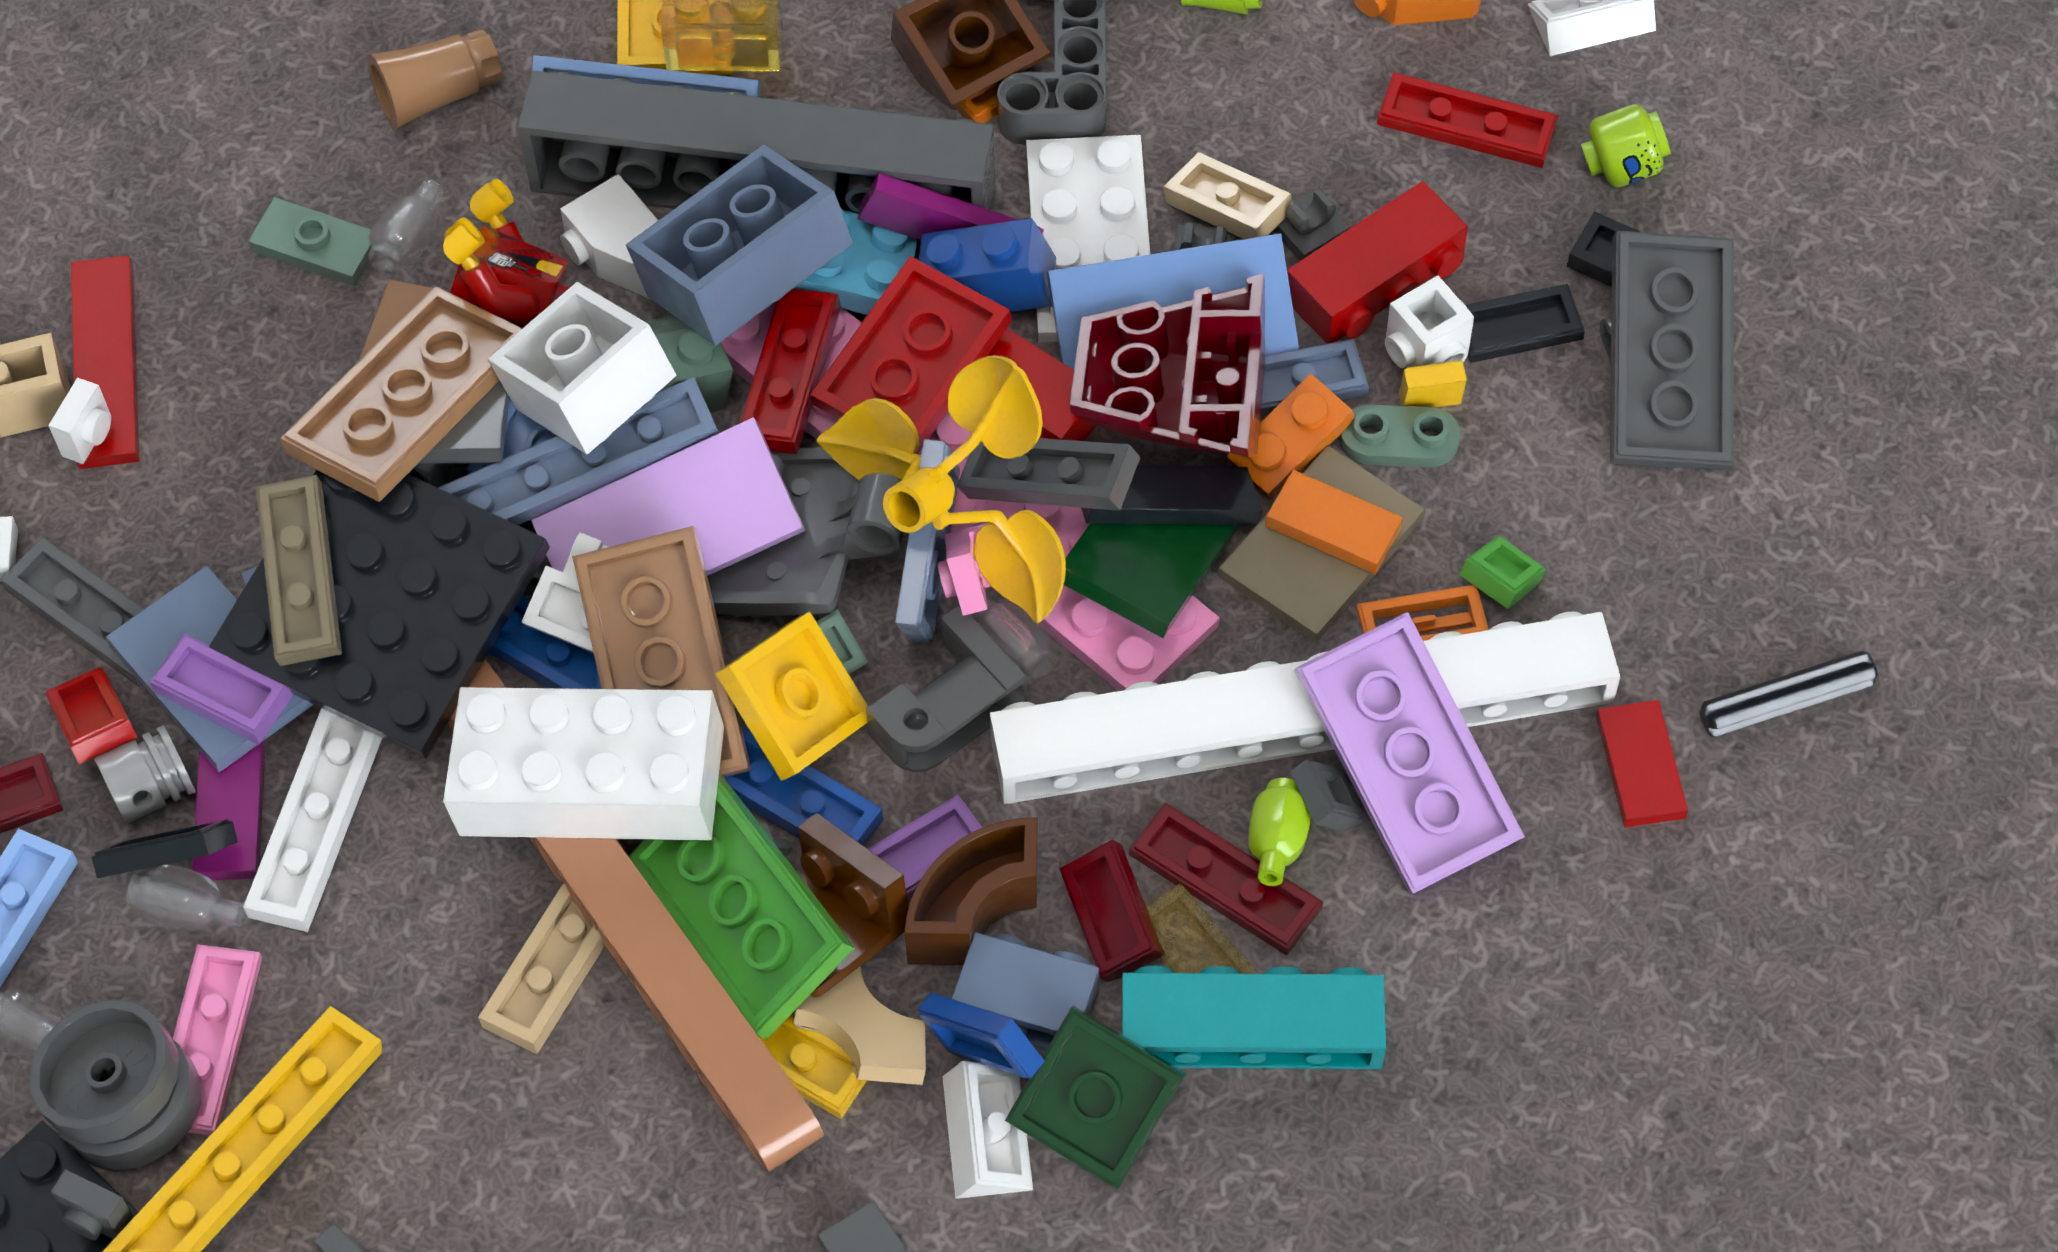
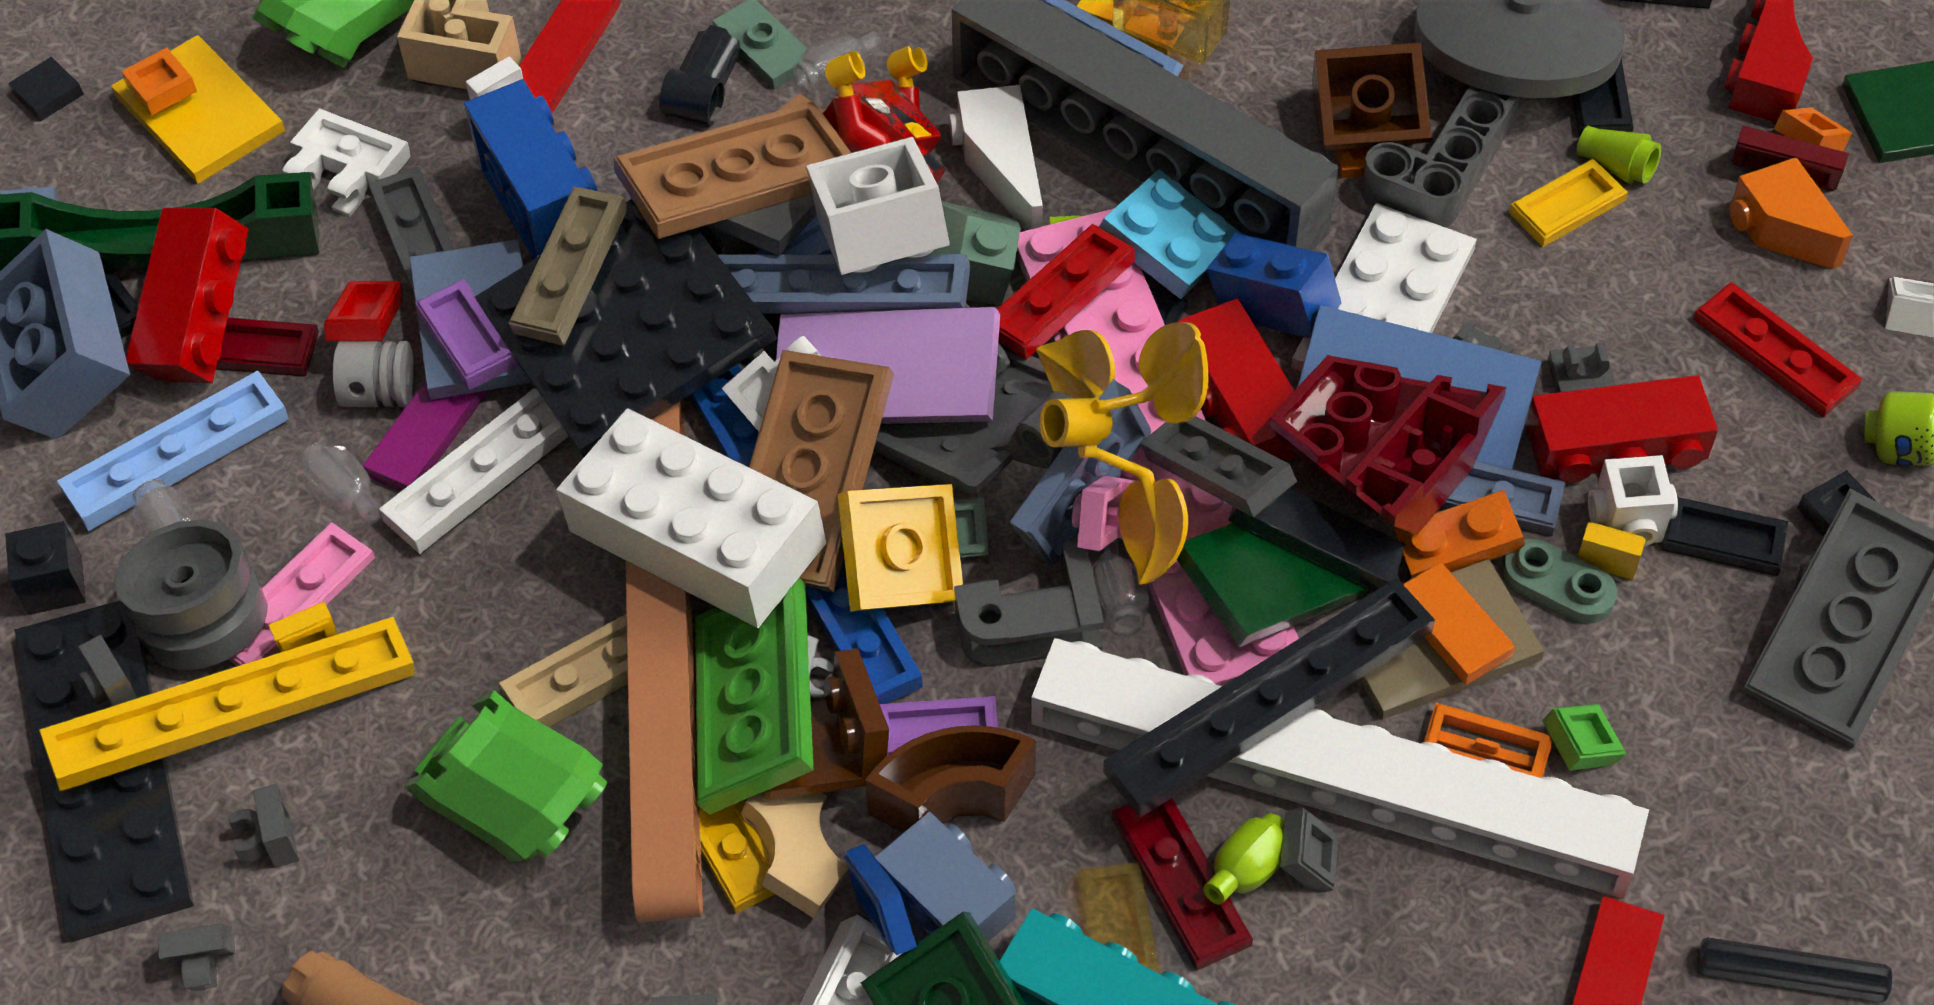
camera: 30 degrees right, 5 degrees down
black tile [91,819,238,878] -> none
sand blue brick [626,144,853,346] -> none
red plate [810,256,1012,454] -> none
magenta tile [857,173,1044,240] -> none
dark red tile [1059,839,1165,982] -> none
tan plate [1163,152,1292,239] -> none
lavender tile [1294,612,1525,895] -> none
none -> yellow tile [268,601,338,653]
none -> bright green brick [404,690,607,863]
none -> blue brick [464,79,598,260]
none -> black piece [659,25,741,126]
none -> black plate [1103,578,1435,817]
none -> yellow tile [1509,158,1628,247]

